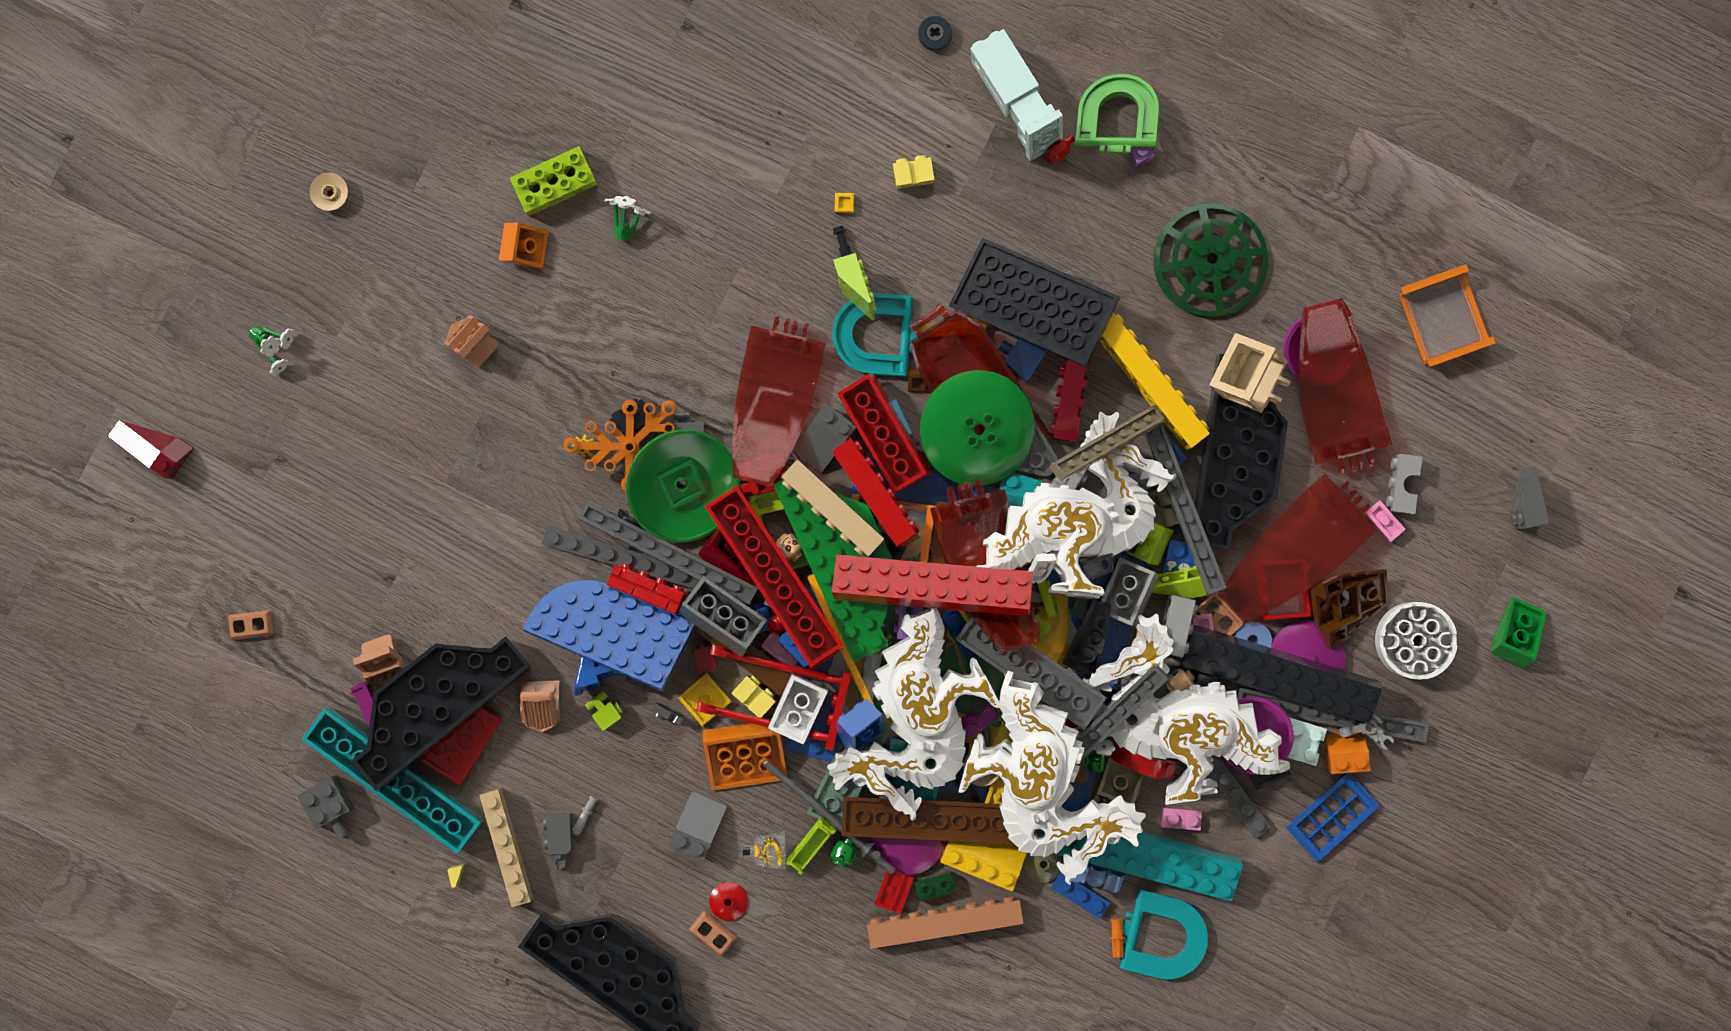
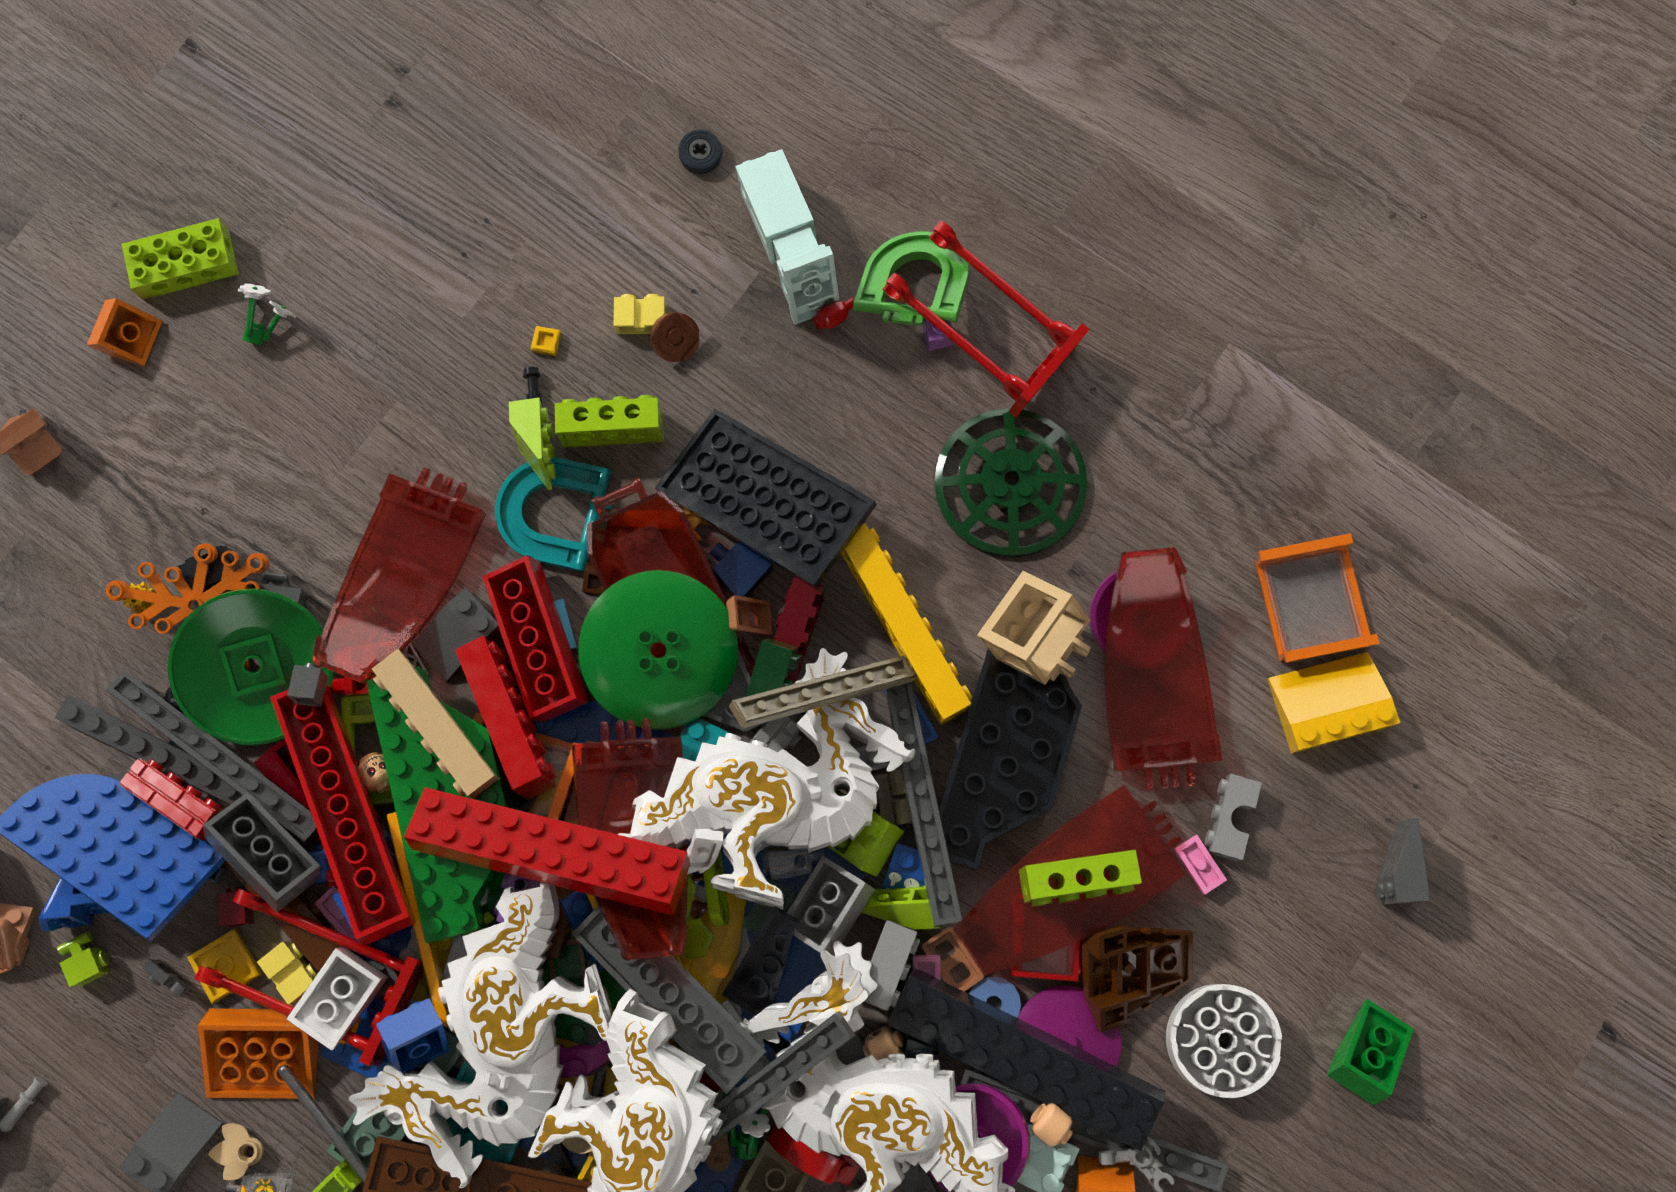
camera: 15 degrees right, 10 degrees down
none -> tan plate [208,1123,264,1180]
none -> dark grey brick [287,663,328,707]
none -> lime brick [555,395,664,448]
none -> copper tile [650,312,700,362]
none -> nougat piece [726,595,773,635]
none -> dark green brick [746,638,801,697]
none -> red piece [883,221,1090,418]
none -> lime brick [1019,850,1142,907]
none -> light nougat head [1030,1103,1073,1147]
none -> yellow slope [1267,652,1400,754]

